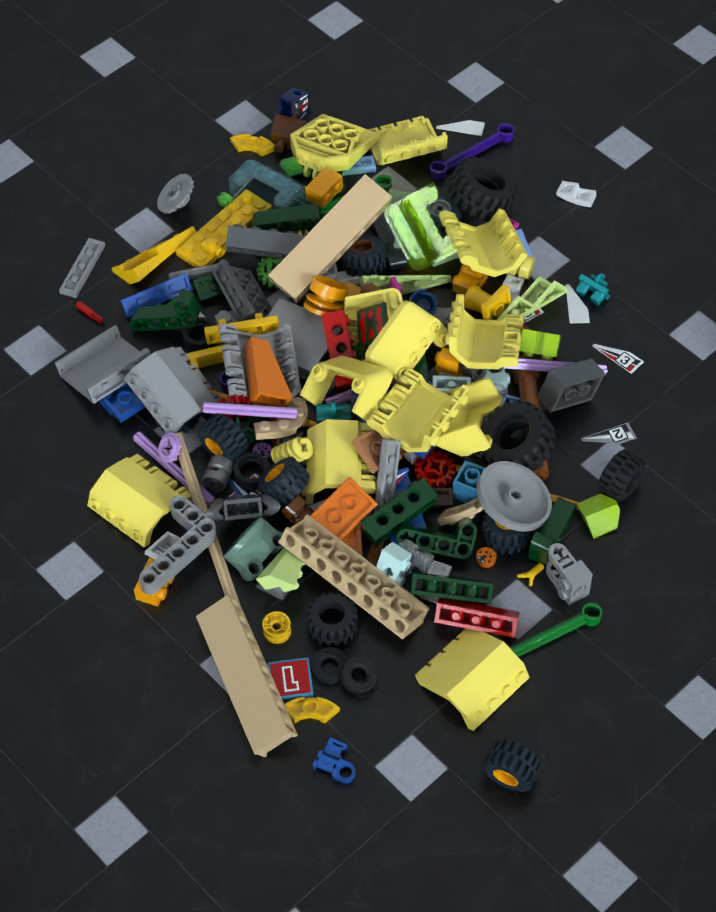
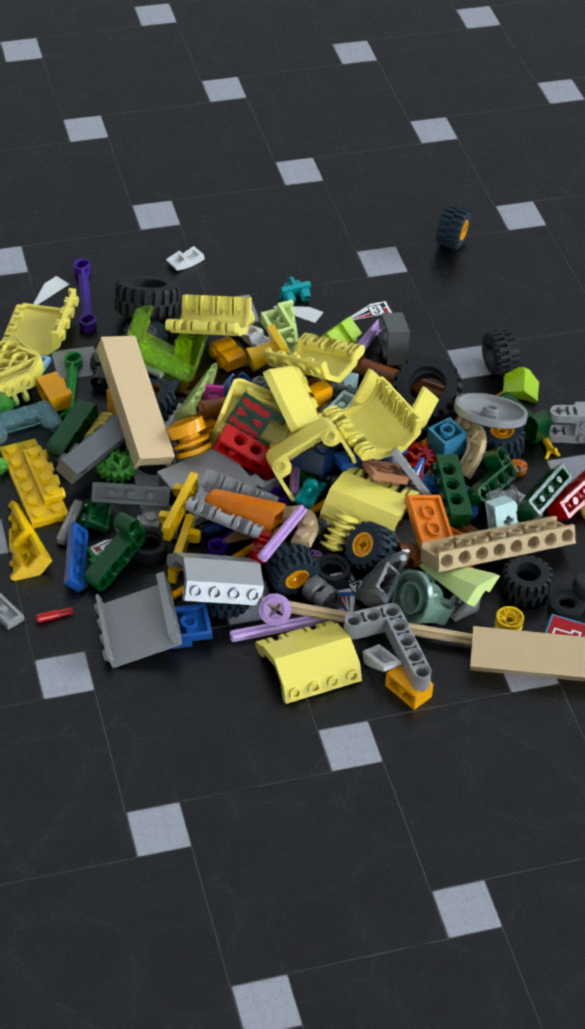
camera: 65 degrees left, 10 degrees down
sticker [581,422,637,444] -> none

